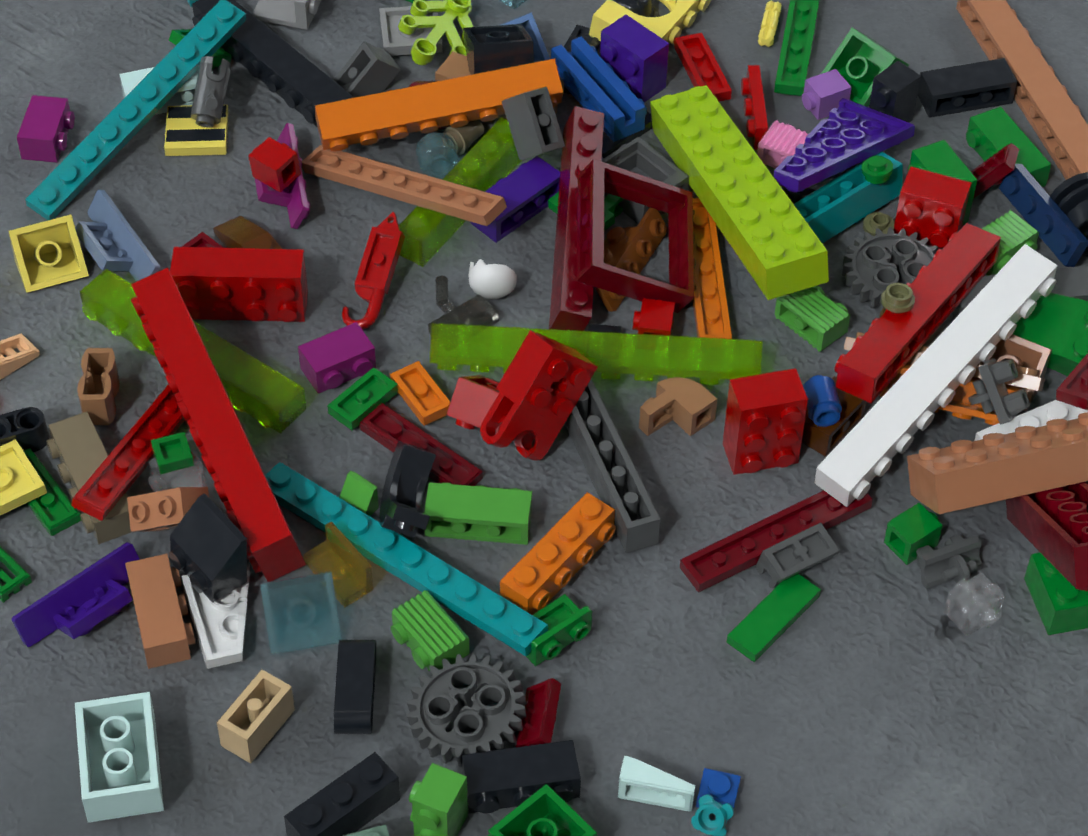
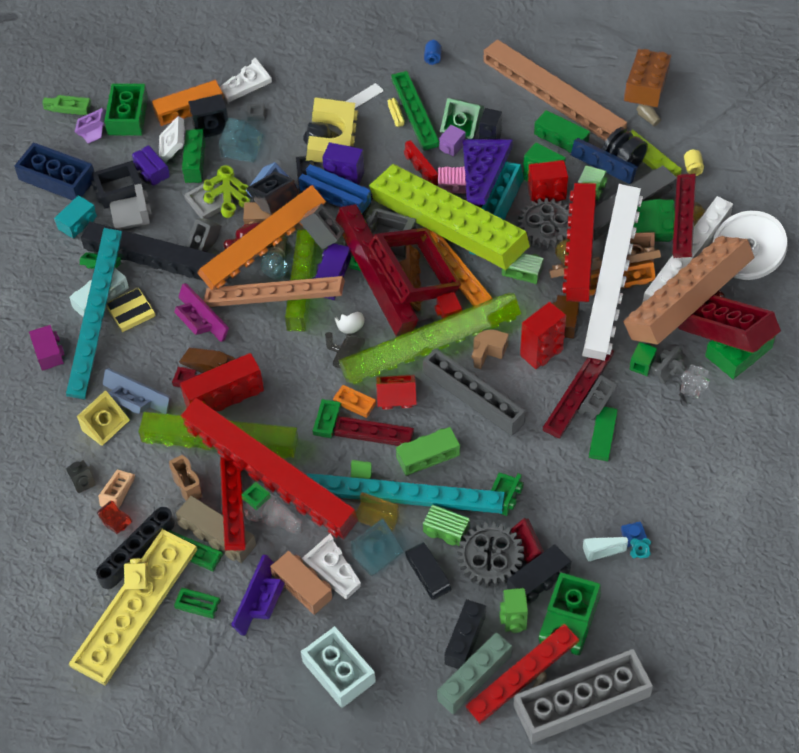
camera: 25 degrees left, 5 degrees up
nougat brick [127,487,209,532] -> none
black slope [169,493,247,603] -> none
dark grey piece [191,56,231,128] -> none
tan brick [217,670,295,763] -> none
red brick [248,137,301,193] -> none
magenta brick [298,322,376,394] -> none
red plate [342,212,405,330] -> none
black arch [379,440,436,538] -> none
red brick [480,330,598,461] -> none
orange brick [500,492,616,615] -> none
red plate [674,33,732,102] -> none
blue brick [803,375,842,427] -> none
green plate [861,156,893,184] -> none
olive plate [863,212,894,236] -> none
olive plate [881,283,915,313] -> none
black brick [918,58,1017,118] -> none
dark grey hips [968,358,1030,425] -> none
dark red plate [971,143,1019,199] -> none

